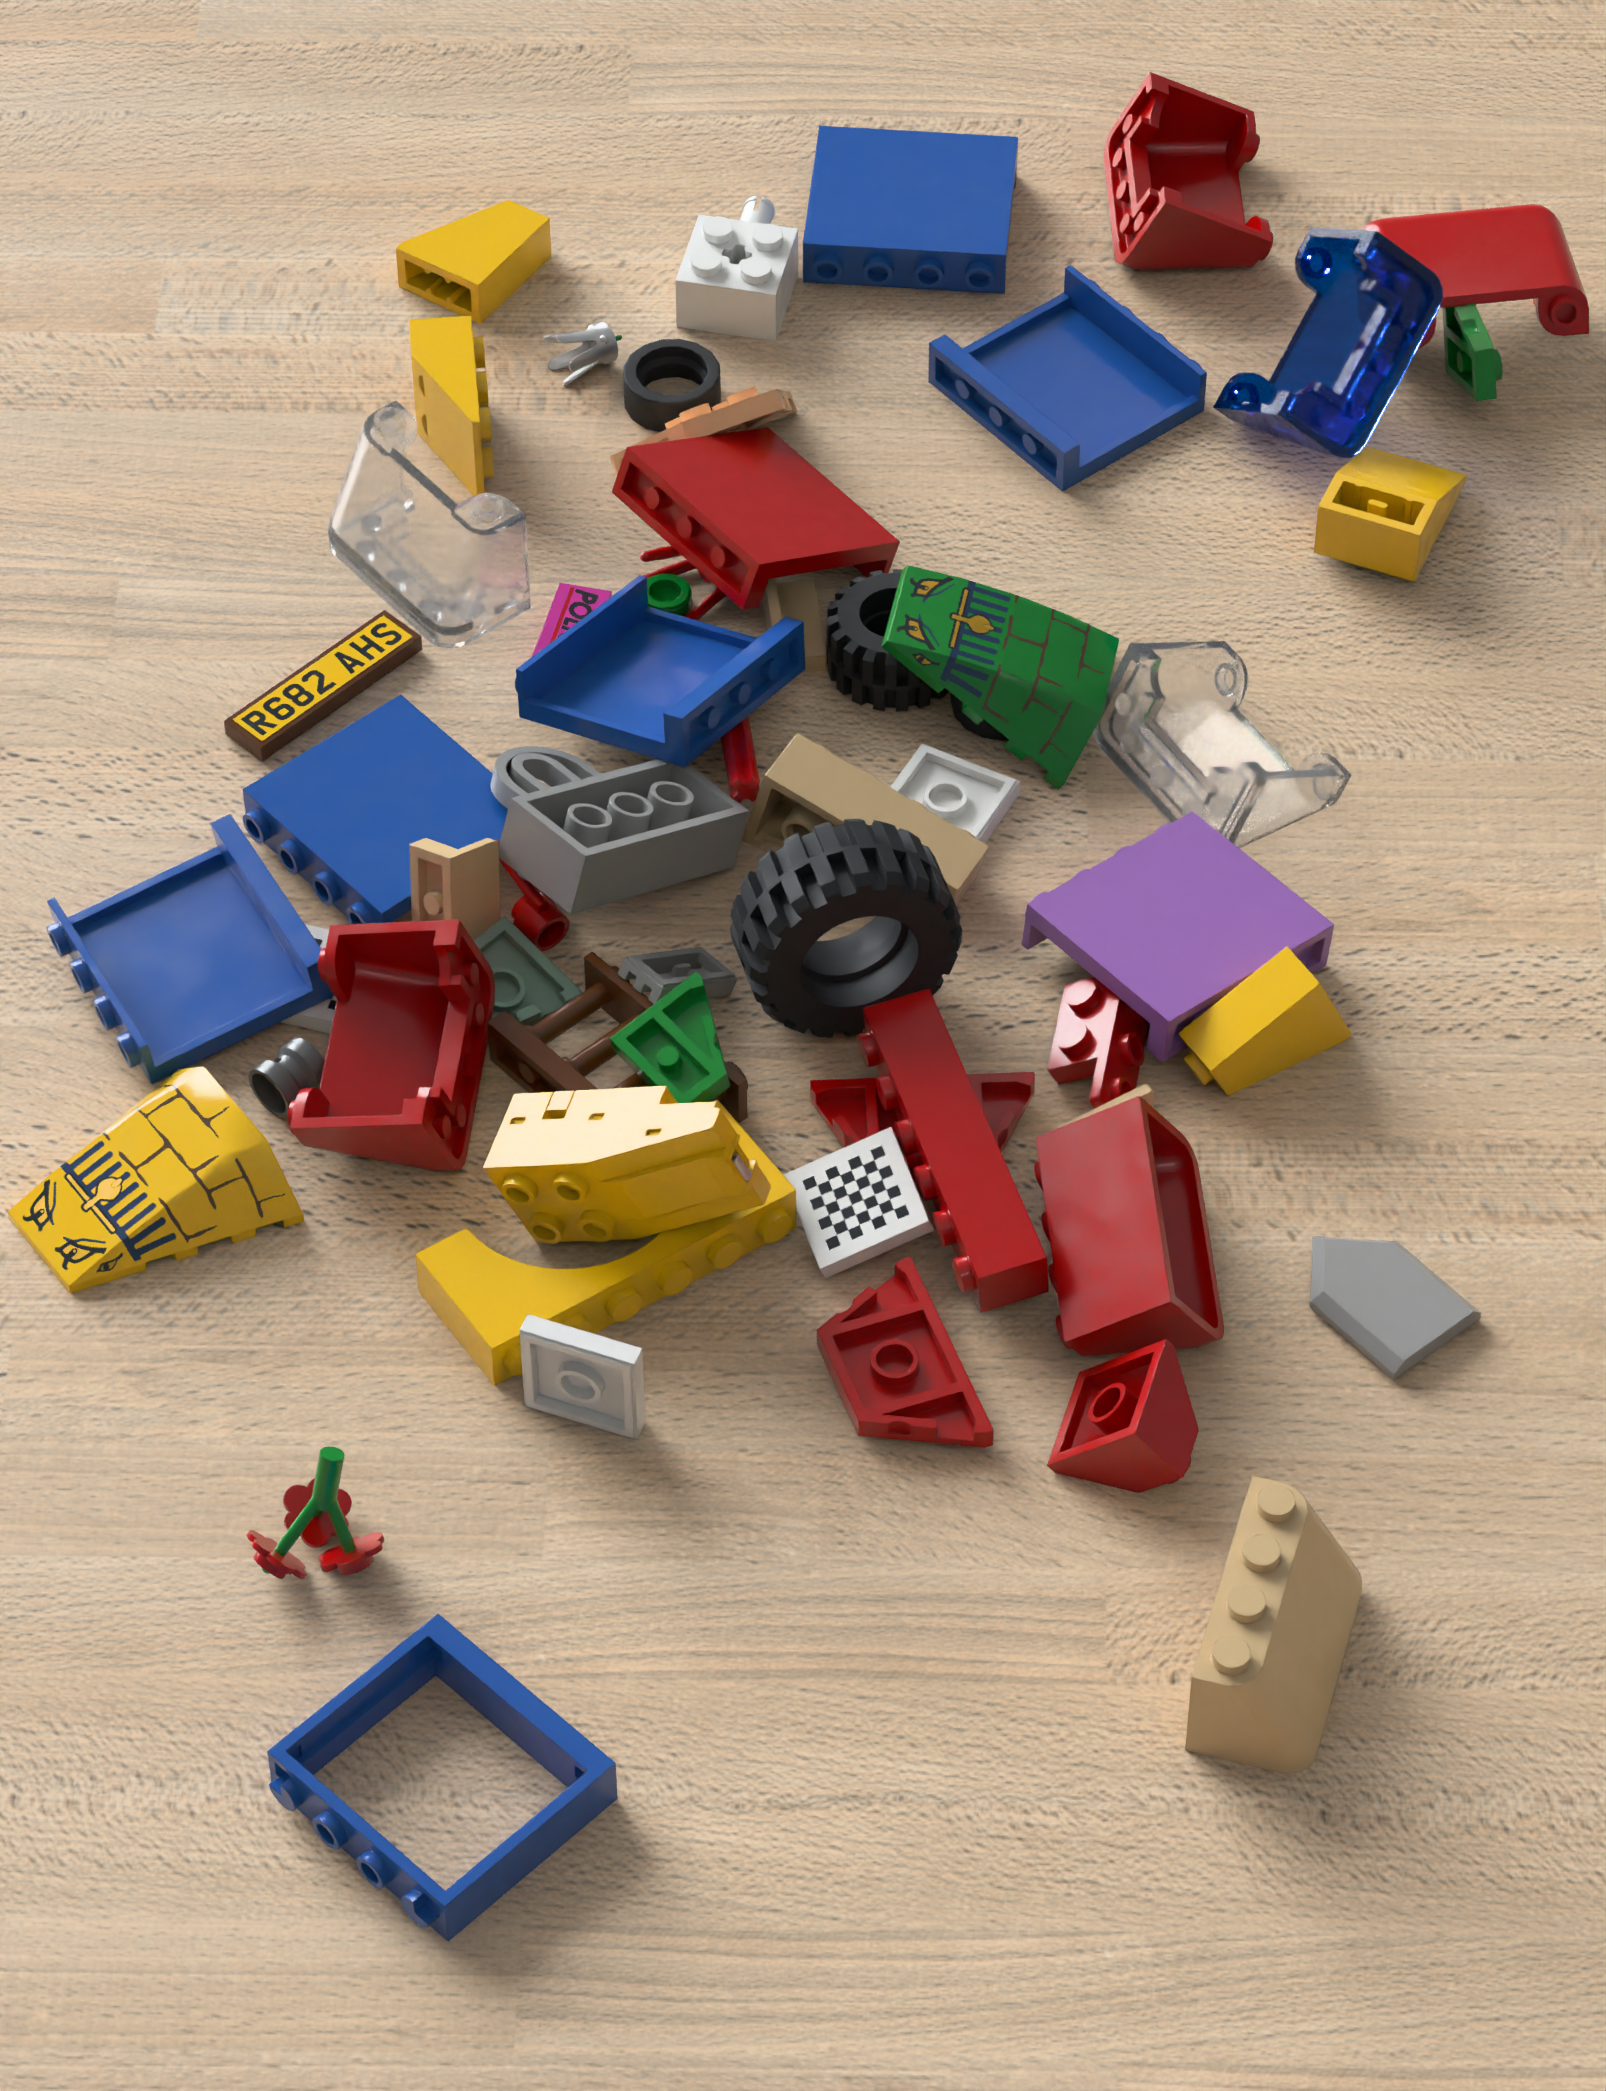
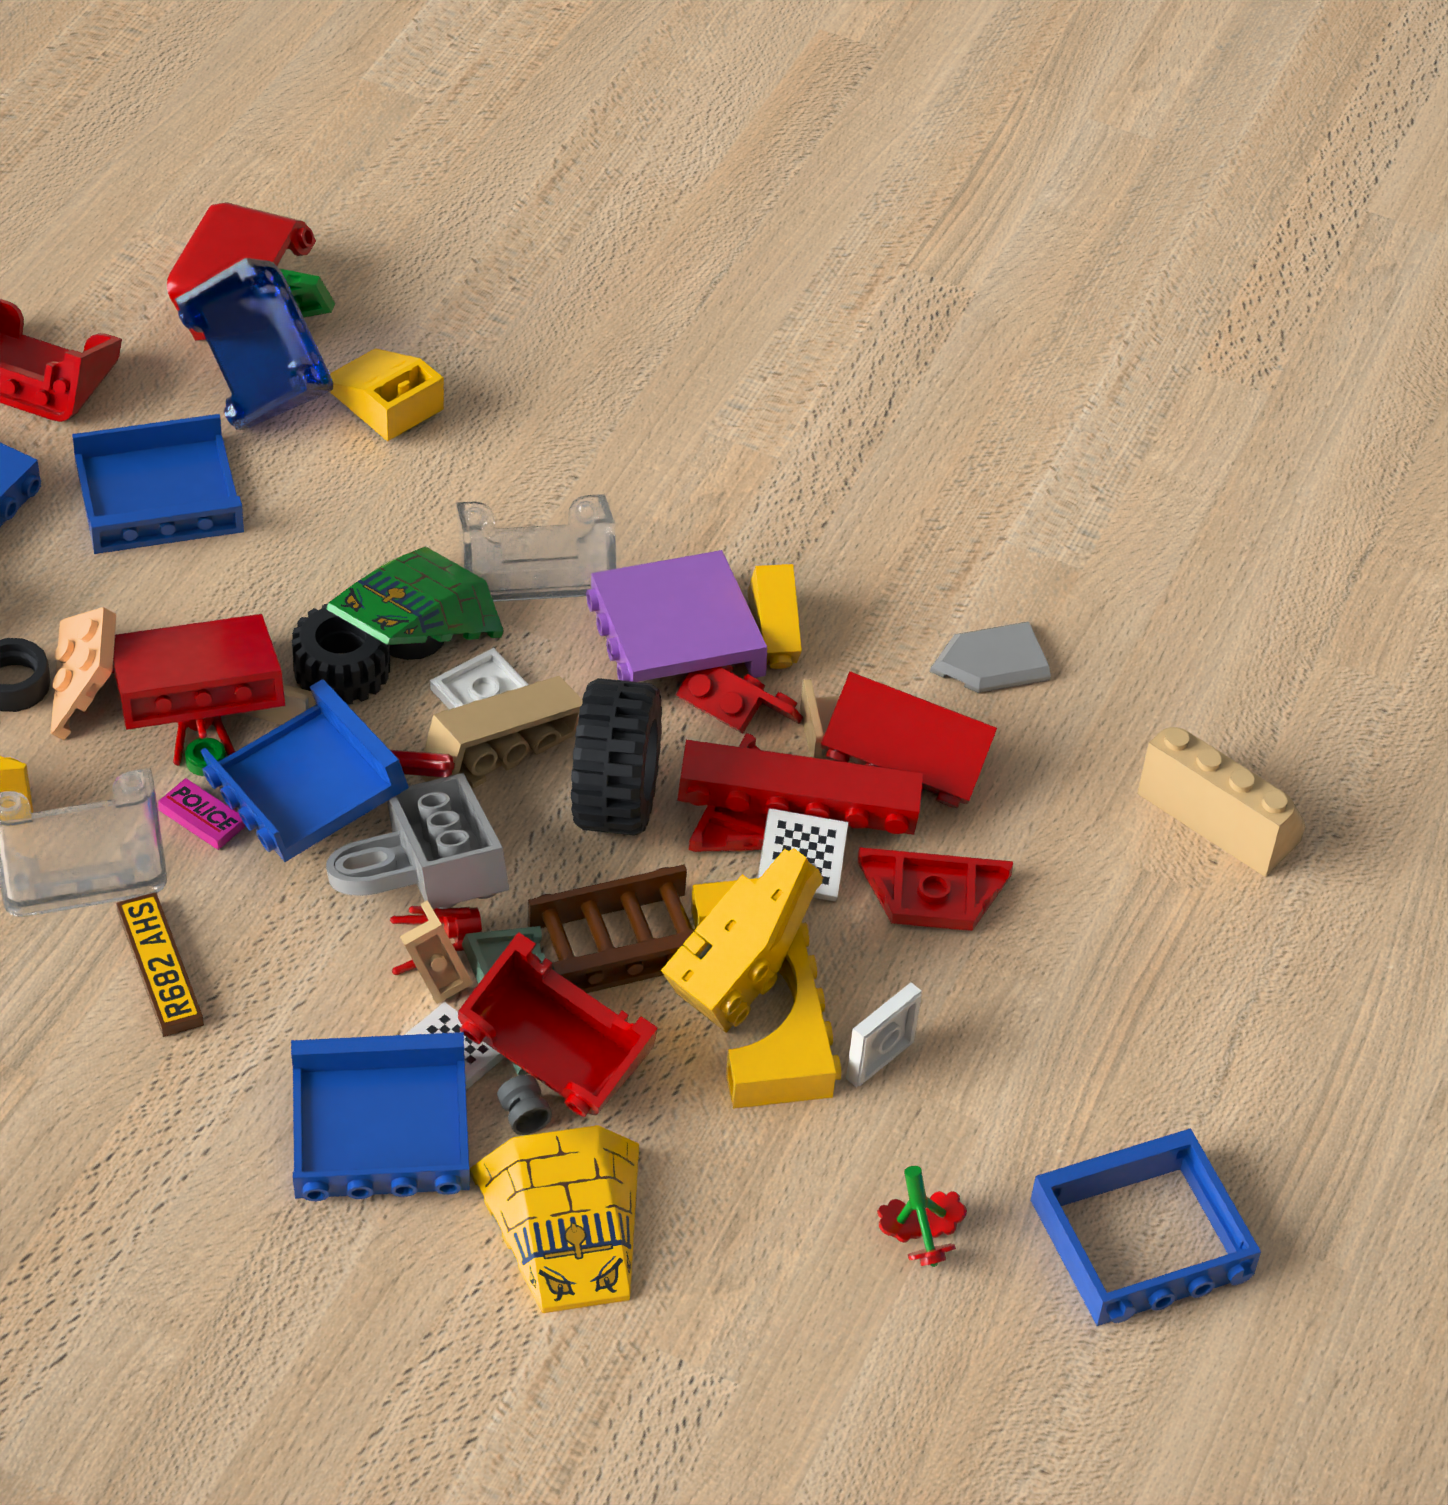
camera: 70 degrees left, 0 degrees up
blue panel [243,694,508,924] -> none
green wing [610,972,731,1103] -> none
light grey tile [618,947,738,1004] -> none
red slope [1047,1339,1199,1493] -> none

